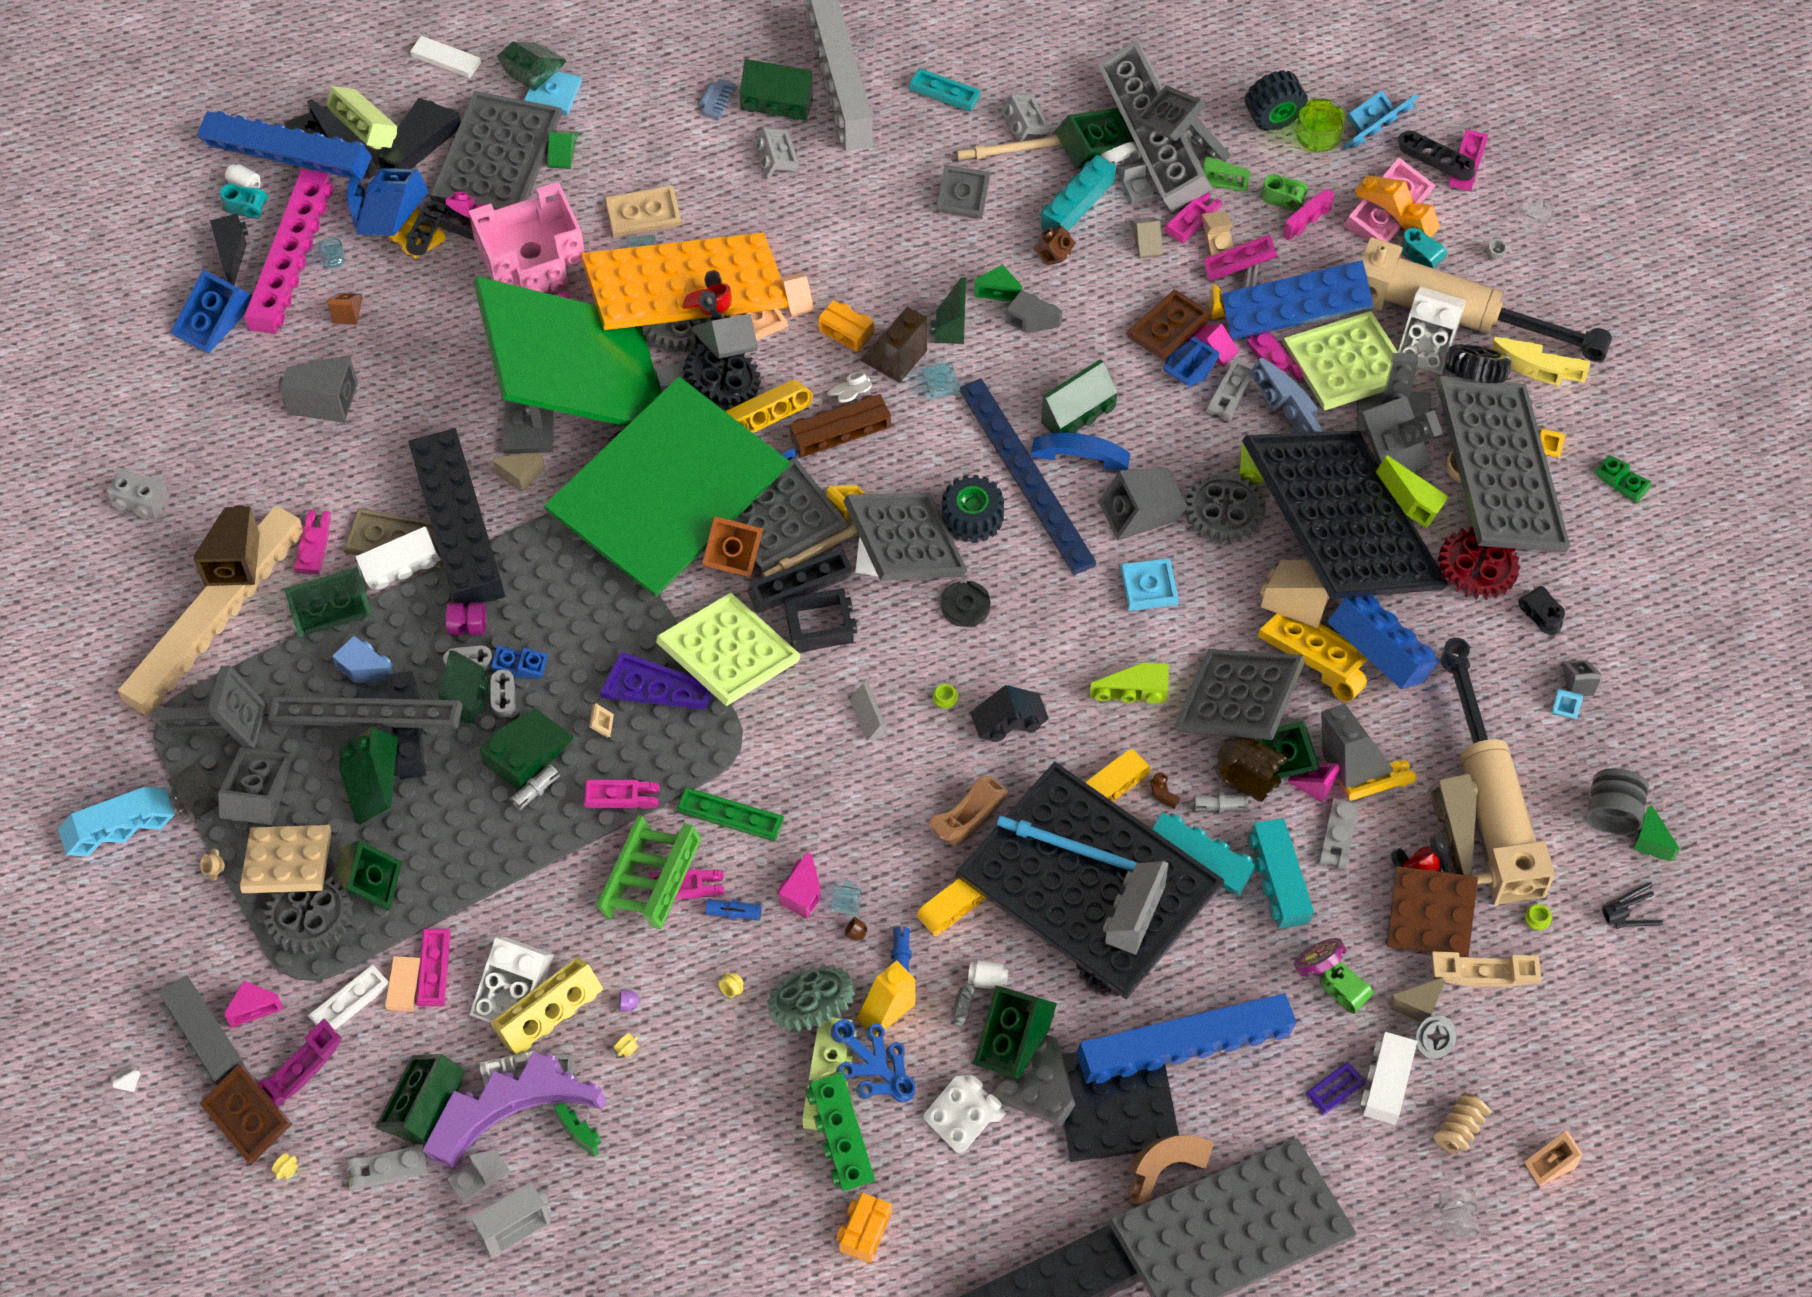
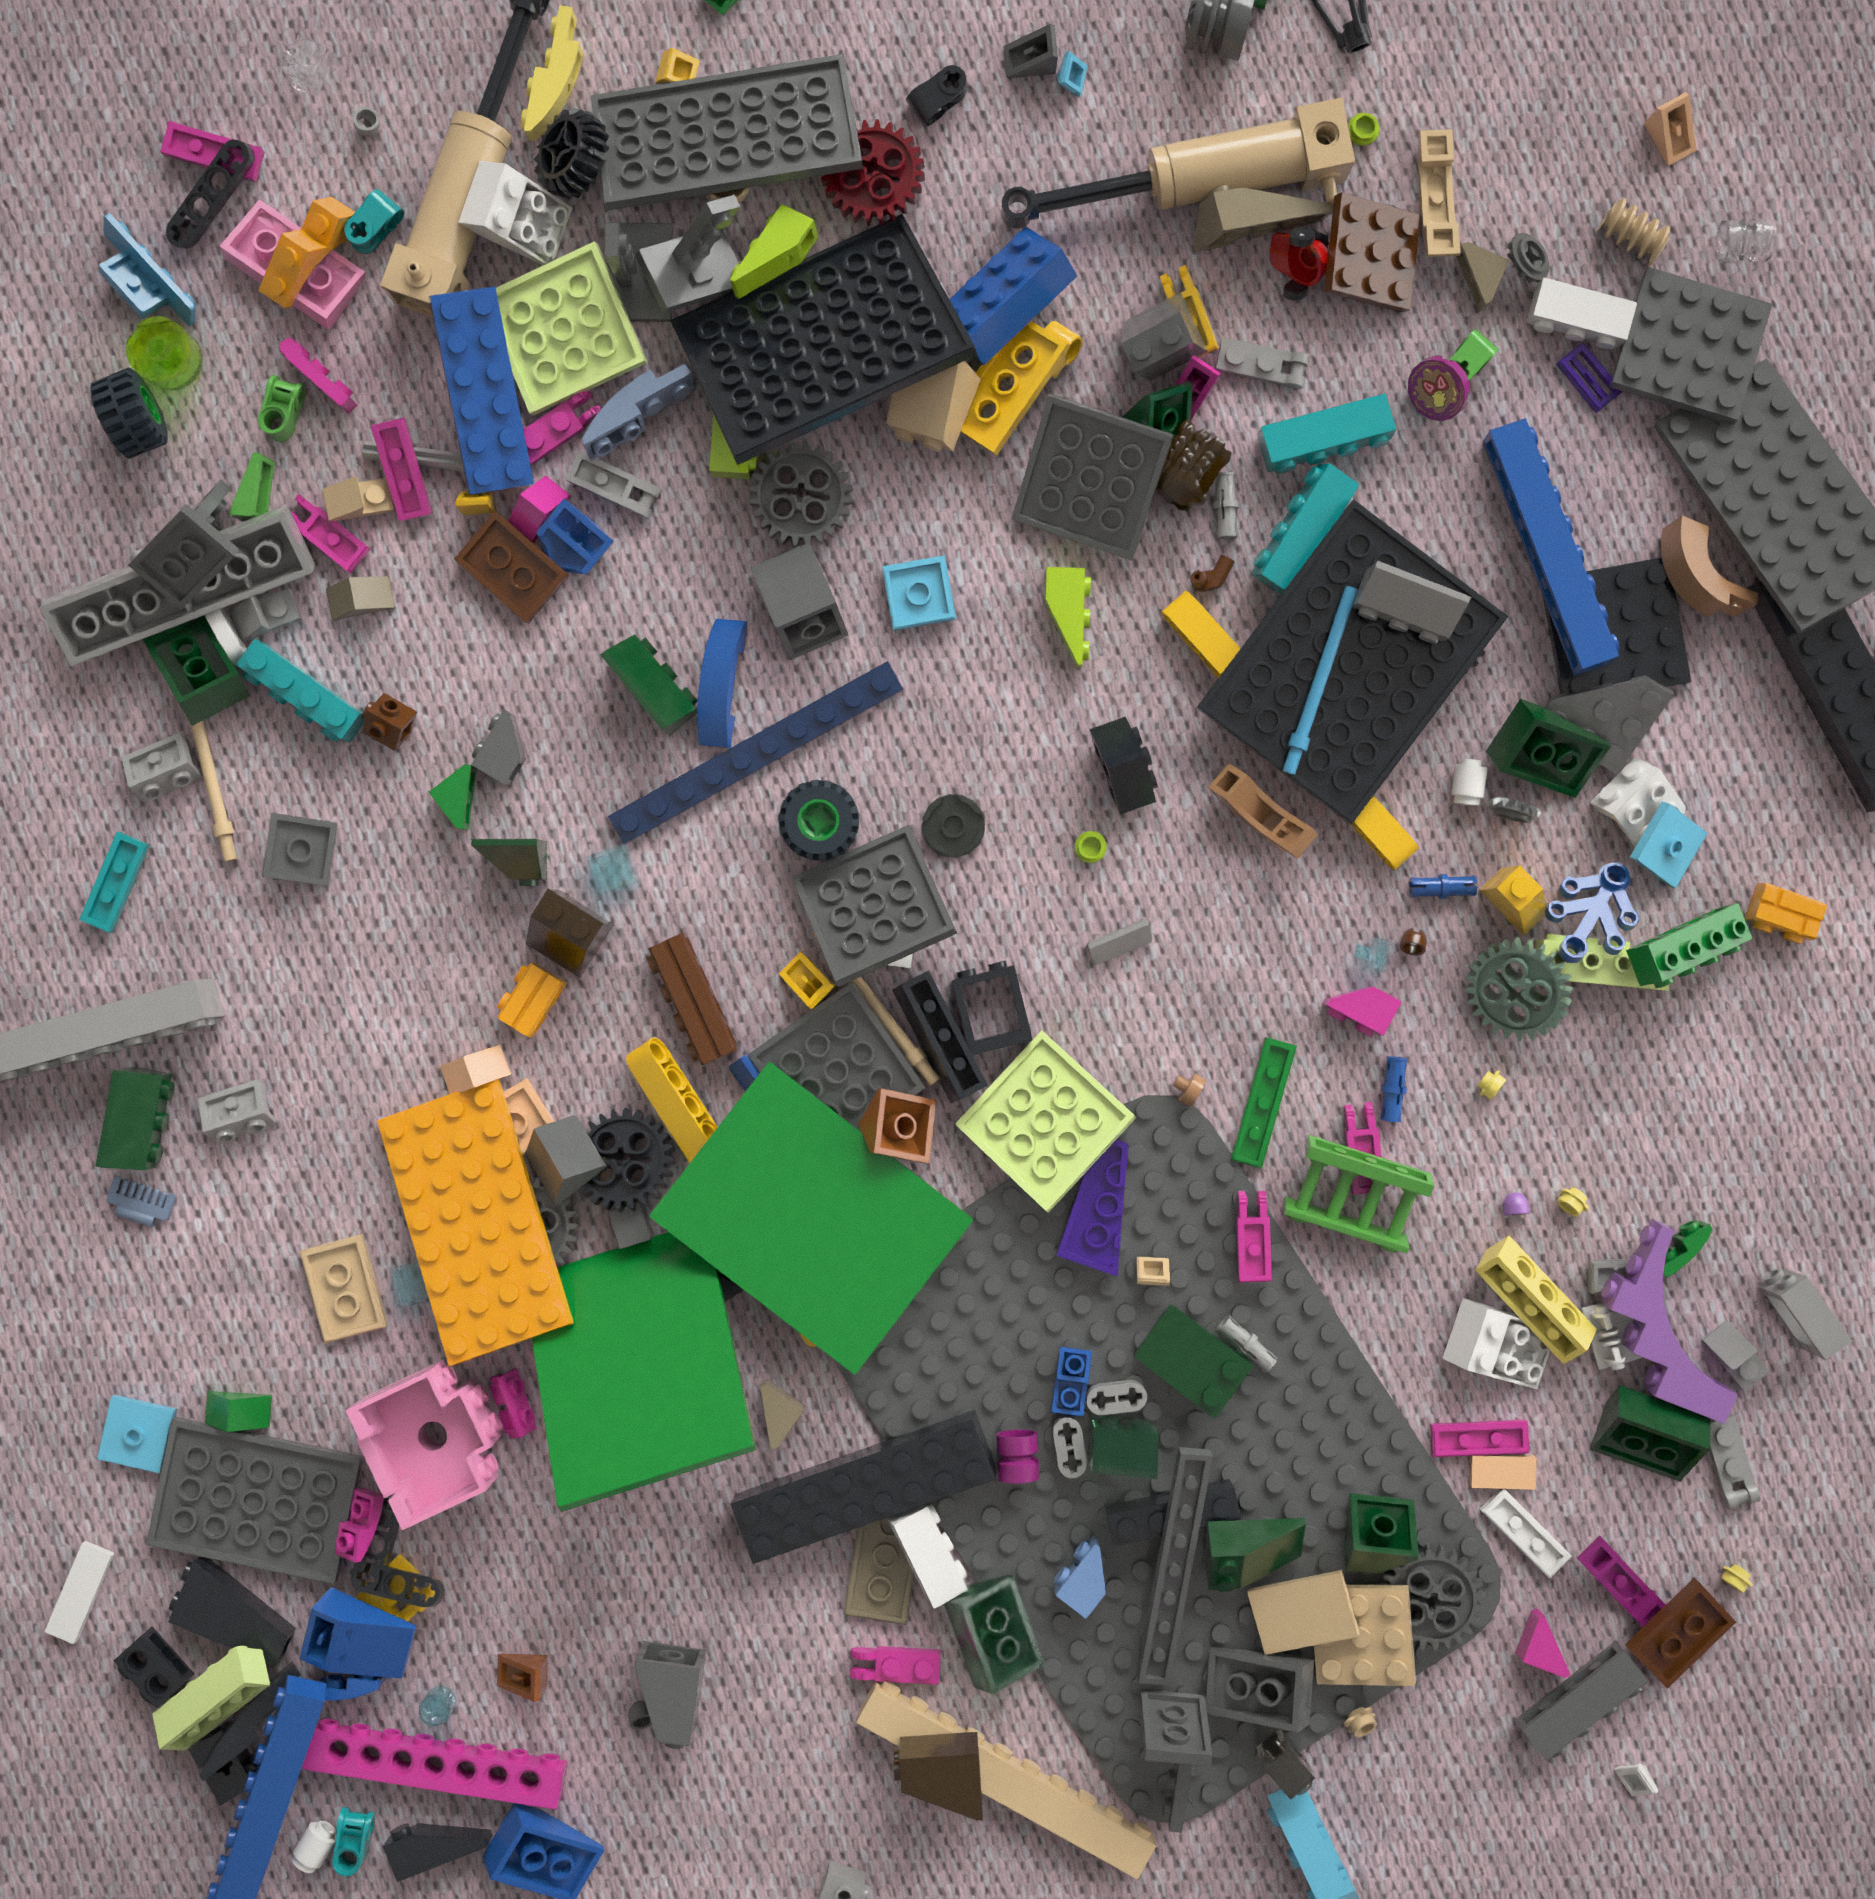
camera: 90 degrees left, 30 degrees up
clear green slope [497,41,566,91] -> none
cap [682,270,732,320] -> none
white plate [827,371,872,403] -> none
none -> black brick [113,1626,195,1708]
none -> medium nougat tile [1172,1073,1206,1107]
none -> tan tile [1247,1570,1360,1655]
none -> dark grey plate [1609,267,1773,425]
none -> medium azure plate [1630,801,1708,888]

